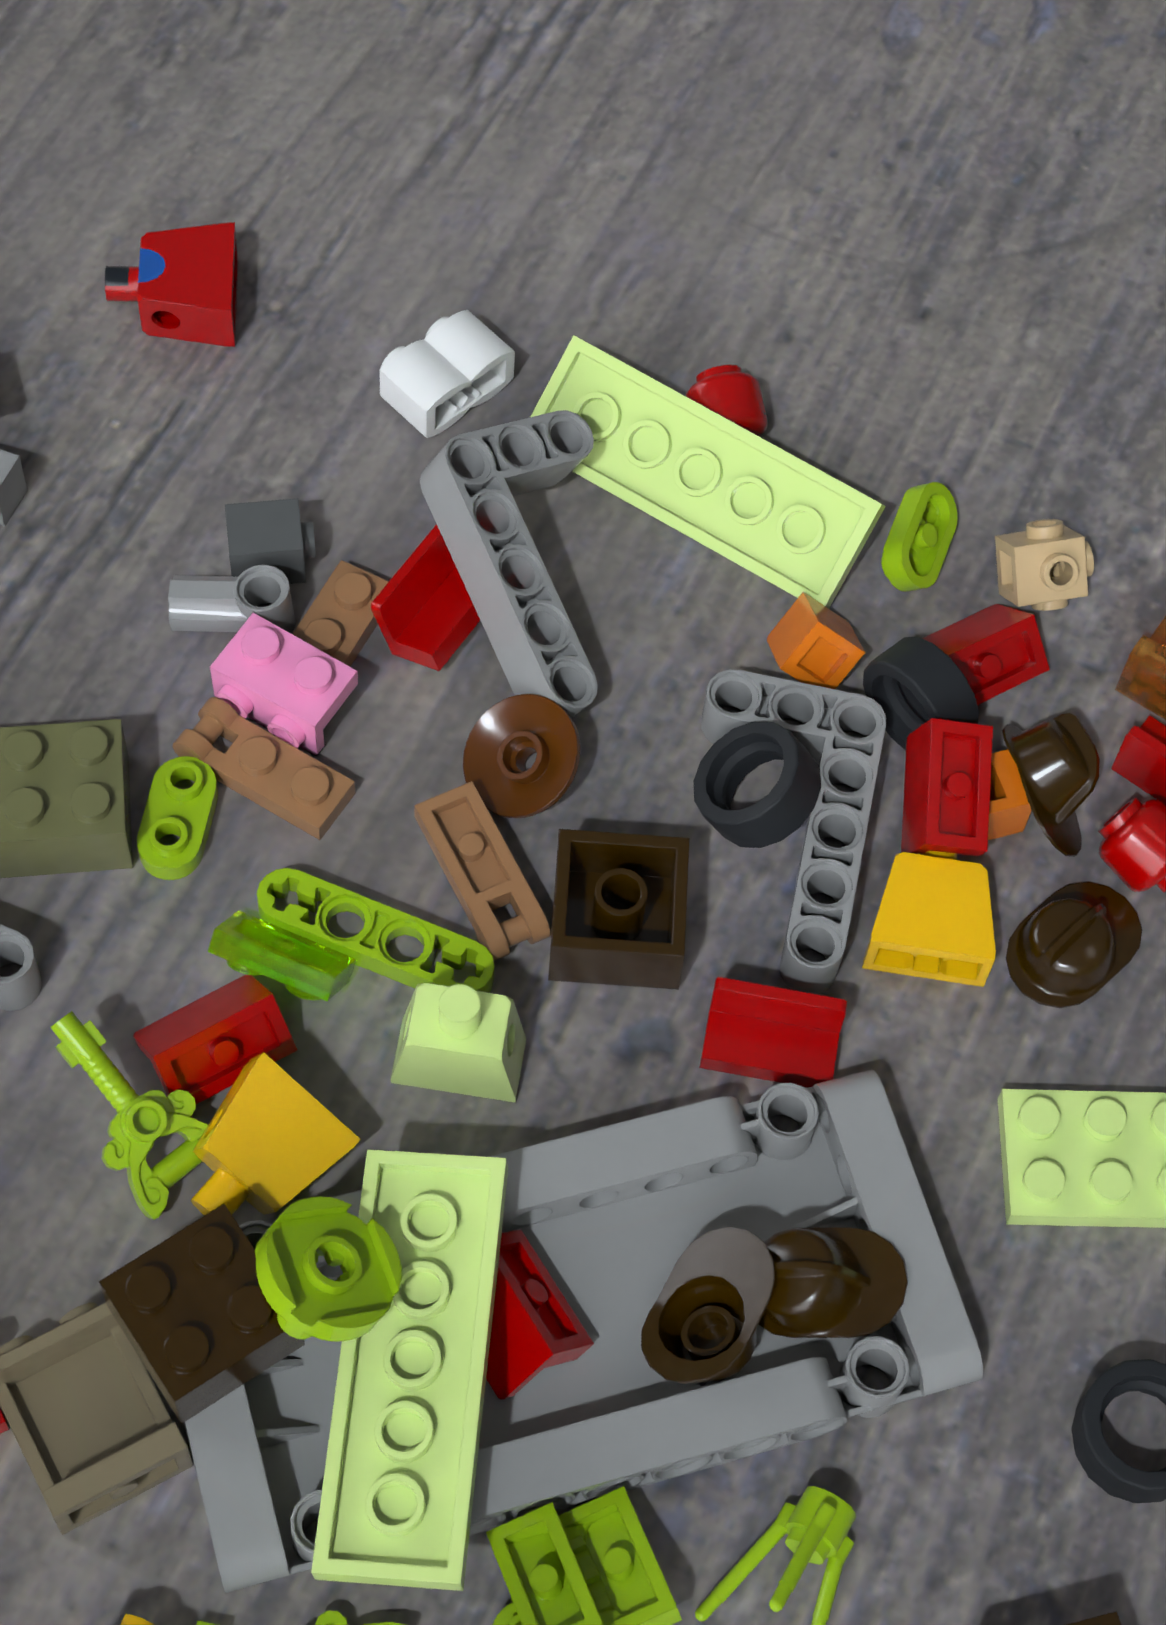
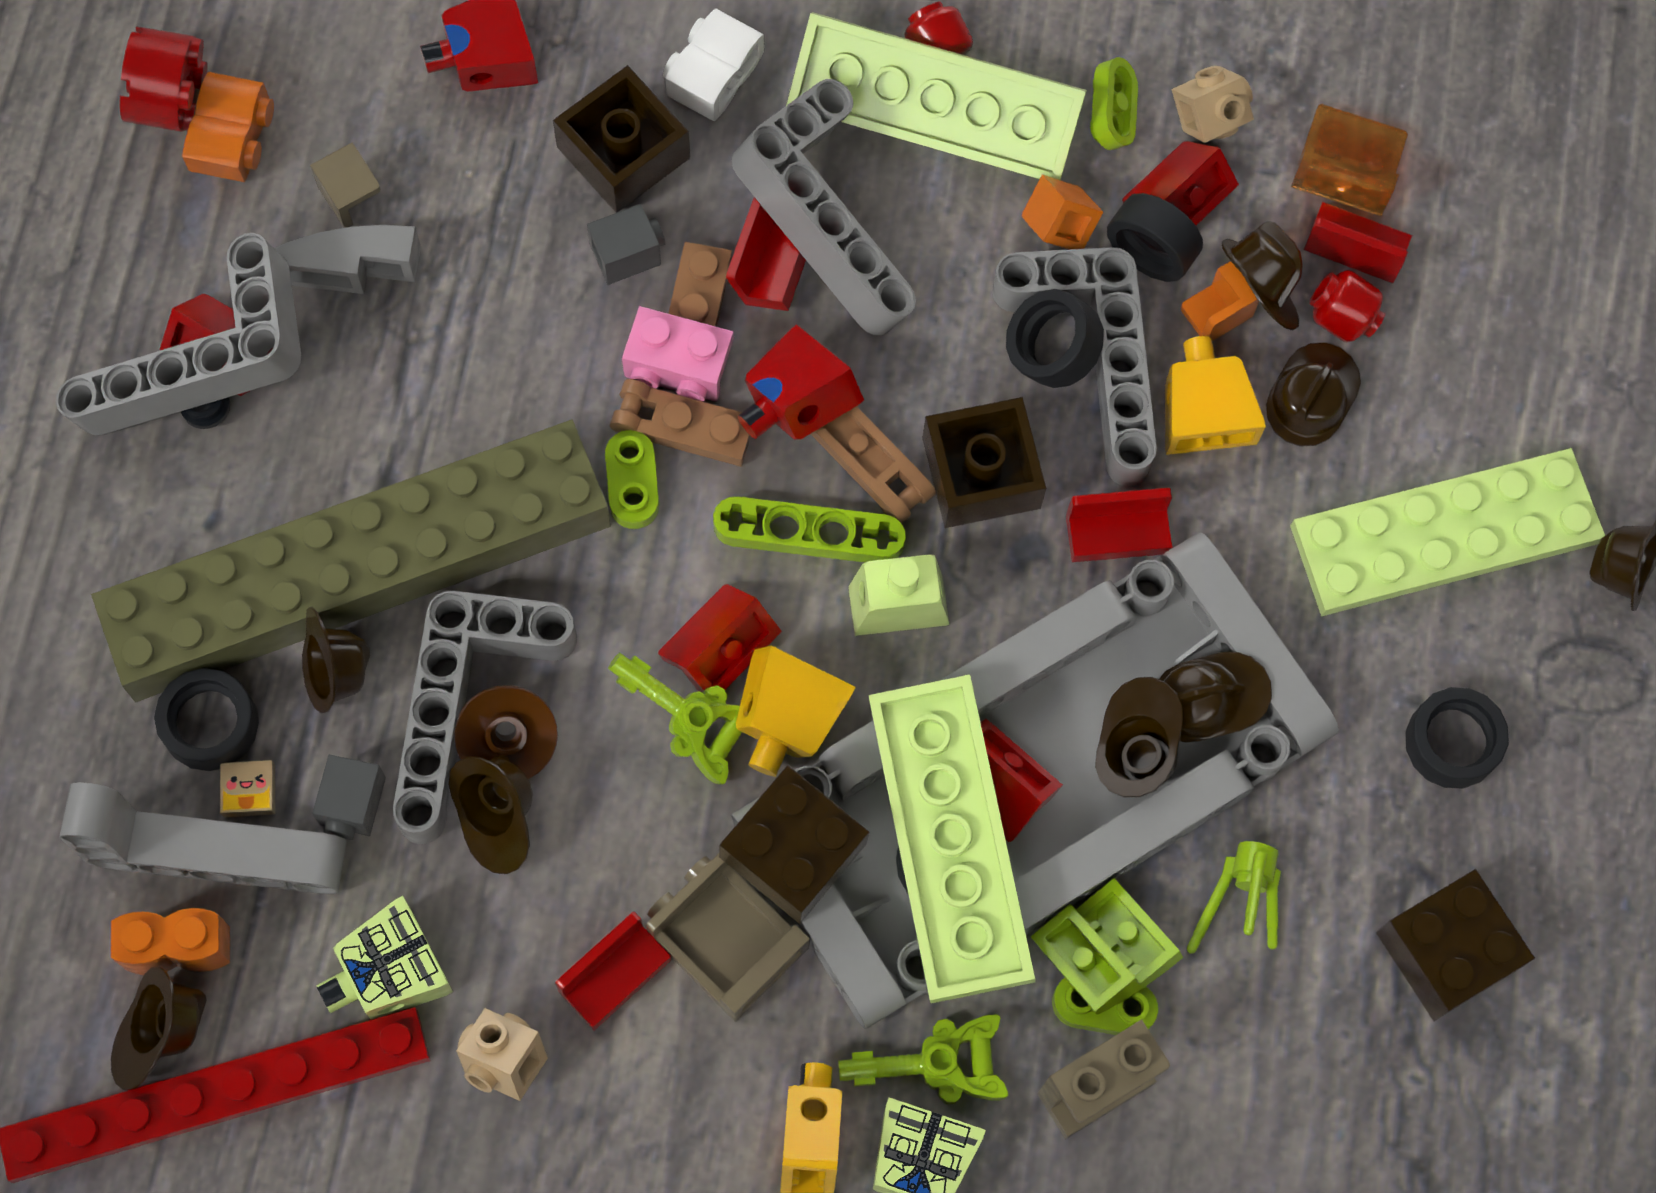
camera: 15 degrees left, 10 degrees up
light grey piece [168,565,296,633] -> none
clear neon green plate [208,910,356,1002] -> none
lime plate [255,1197,402,1342] -> none
reddish brown dish [463,694,580,818] -> none
red panel [901,718,993,856] -> none
none -> dark brown brick [553,65,690,213]
none -> red torso [738,324,865,440]

